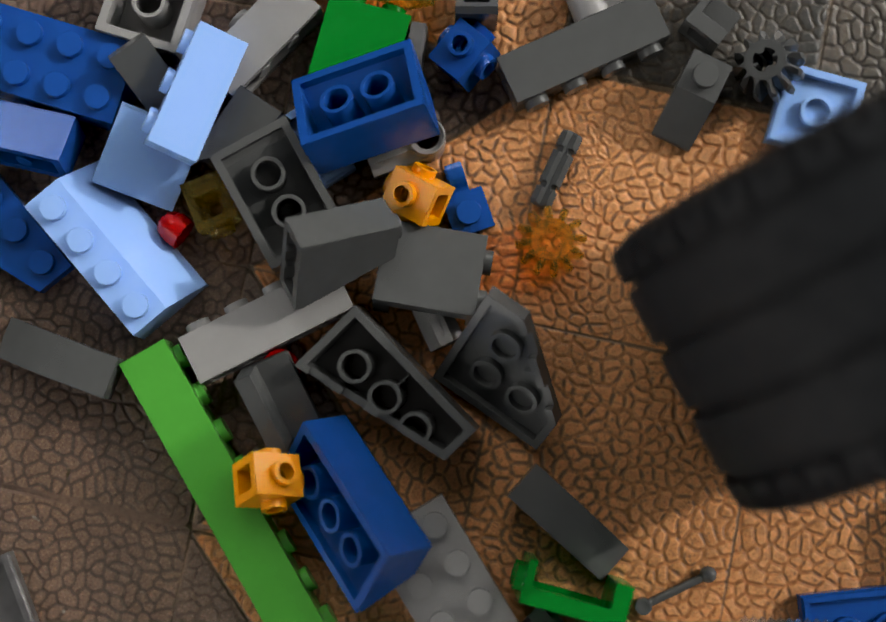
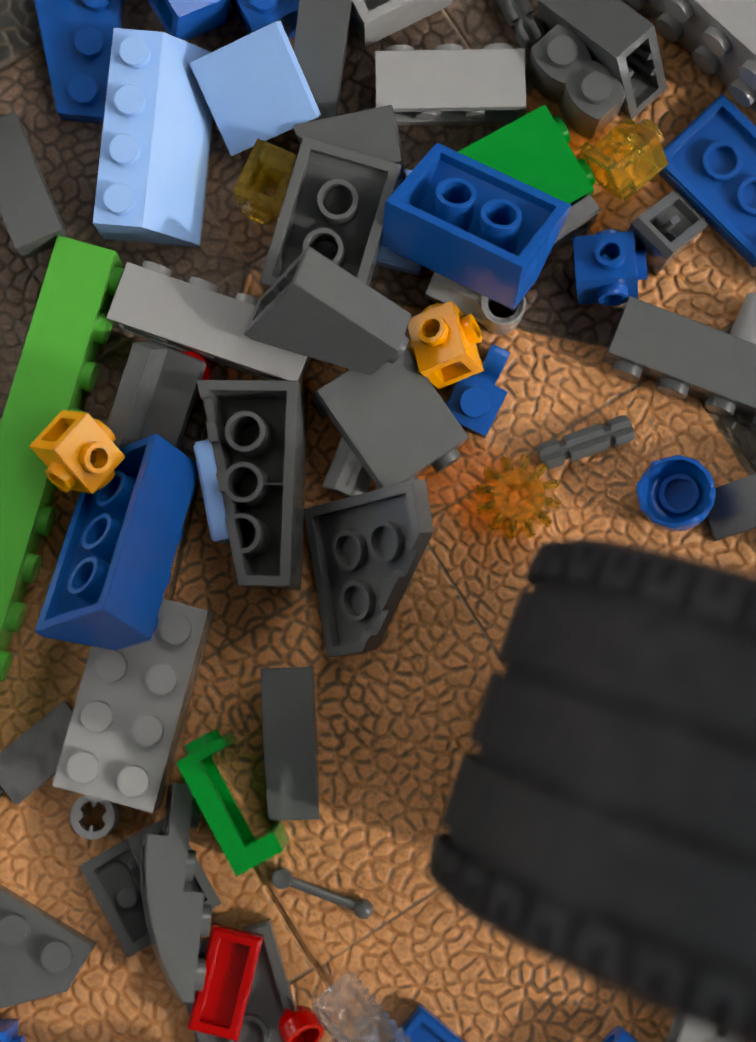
camera: 50 degrees right, 0 degrees up
light blue brick [141,20,248,165] -> none
red hinge [157,211,195,249] -> none
none -> light blue tile [193,439,230,544]
none -> blue hair [636,455,716,532]

